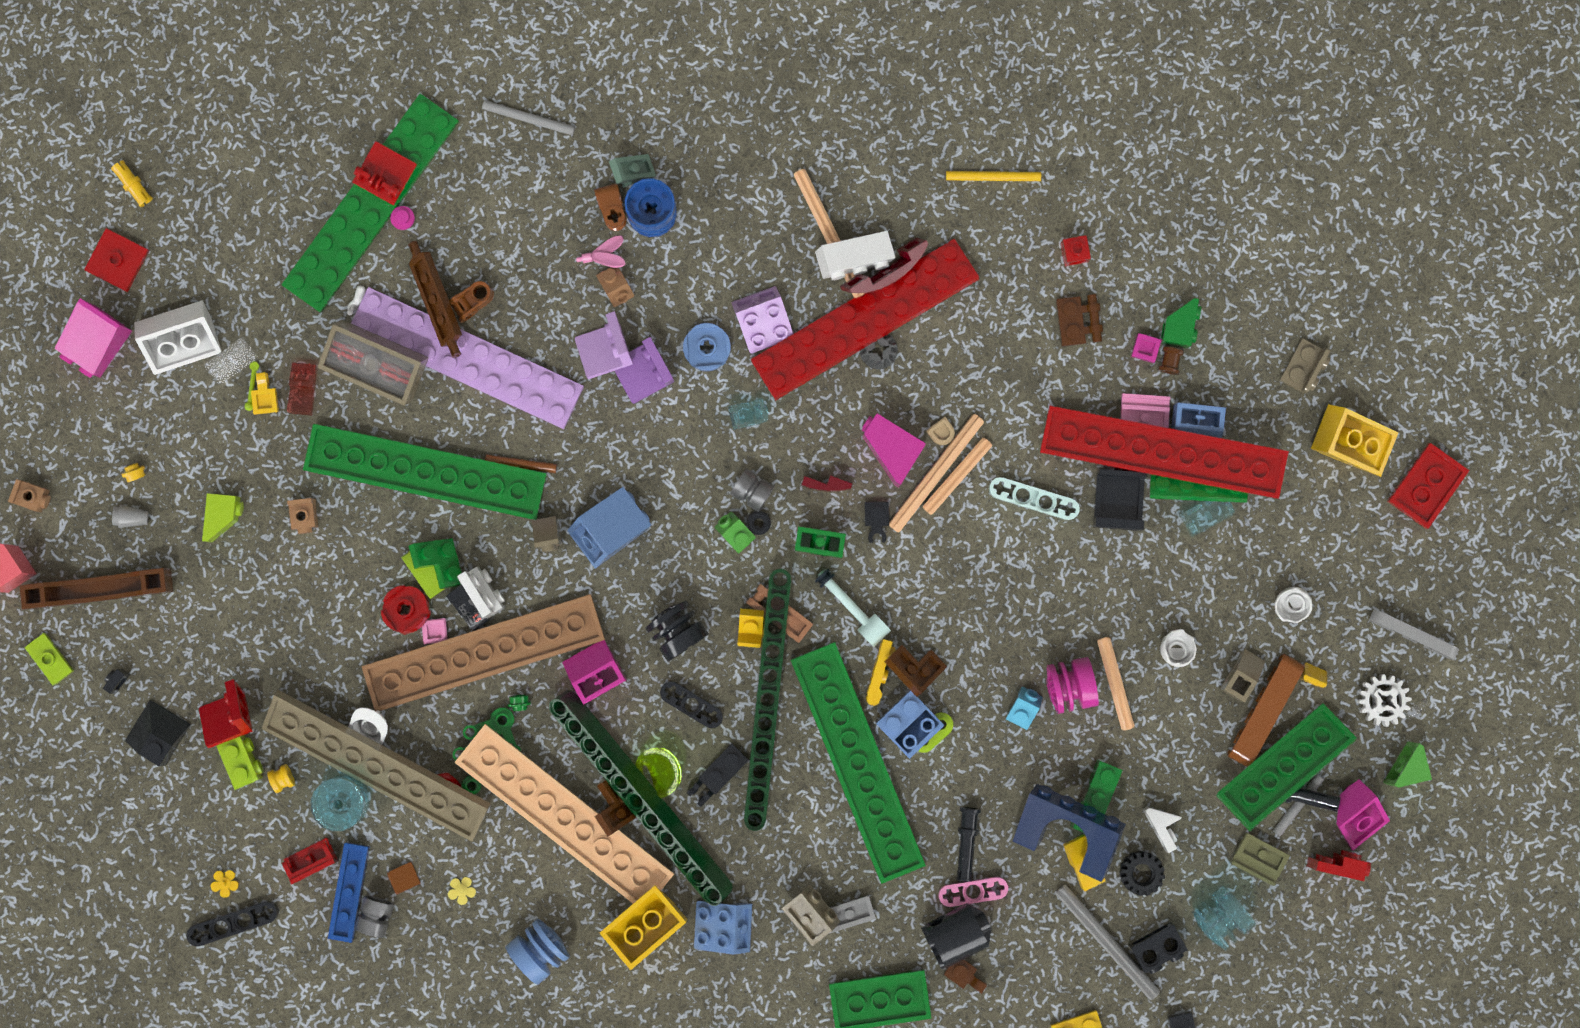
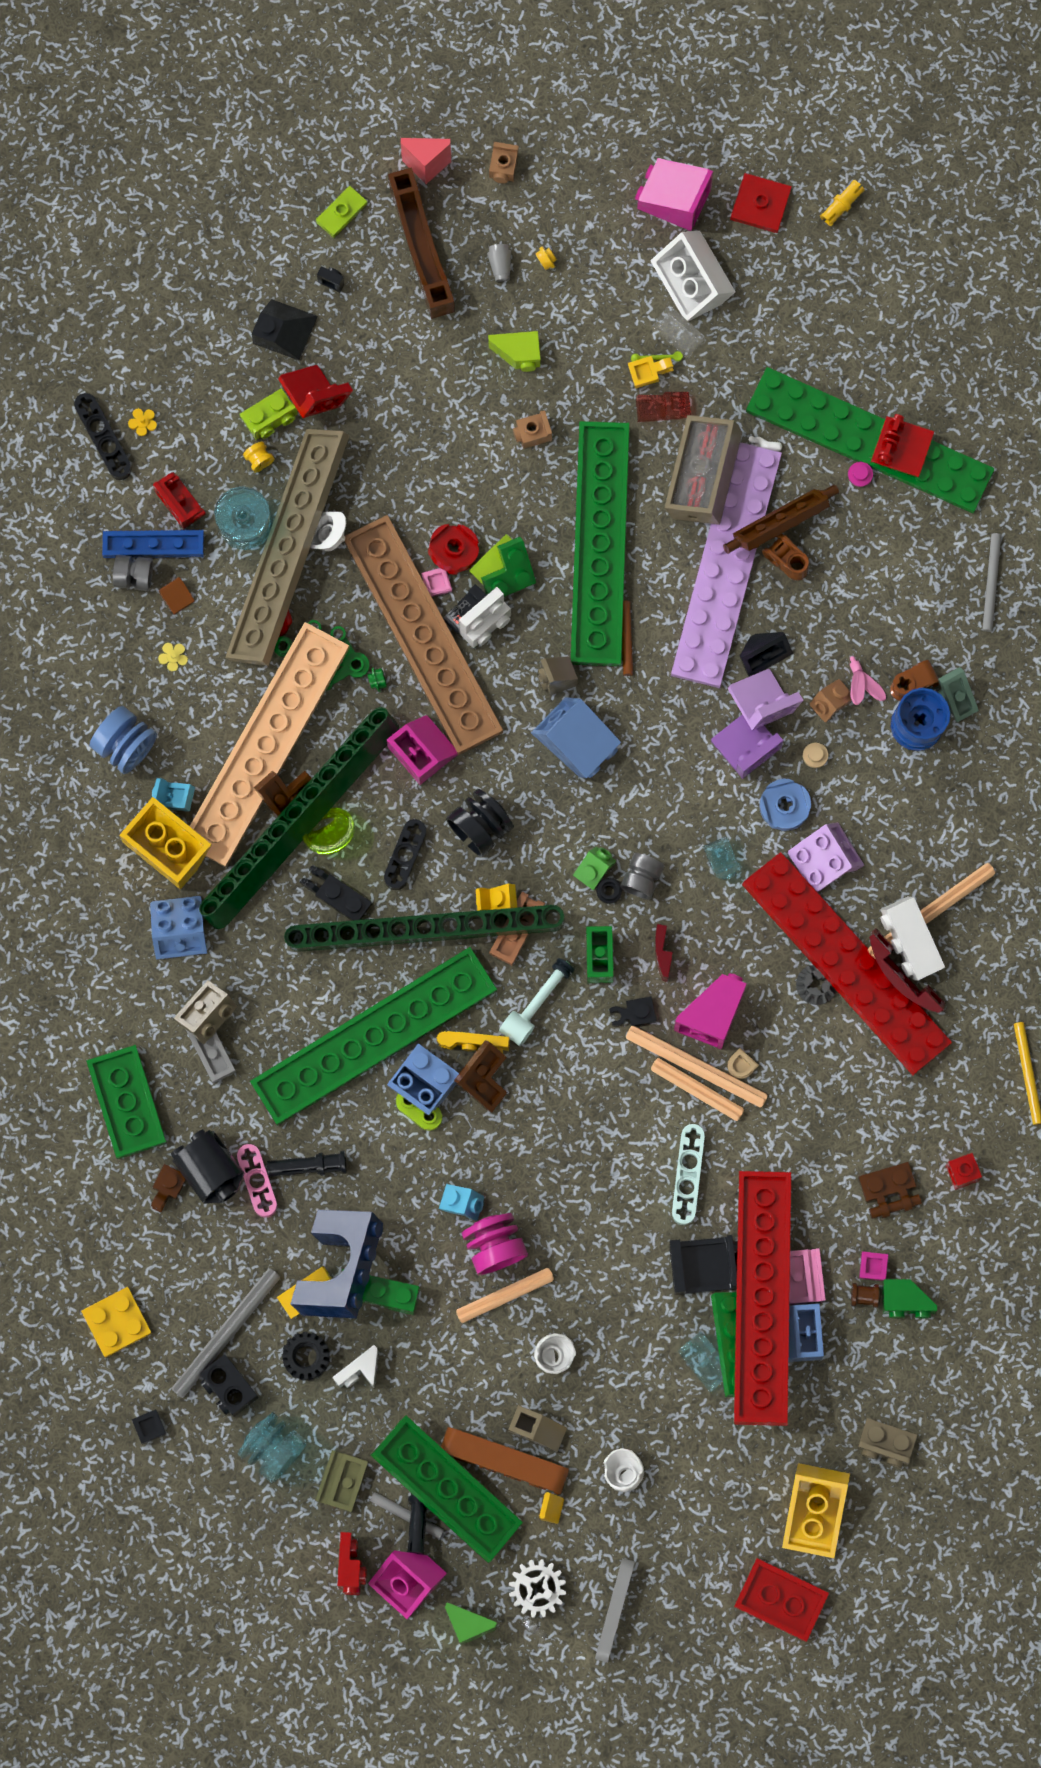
camera: 80 degrees right, 10 degrees down
none -> medium azure bracket [152,778,195,811]
none -> black slope [740,632,793,677]
none -> tan plate [803,743,828,768]

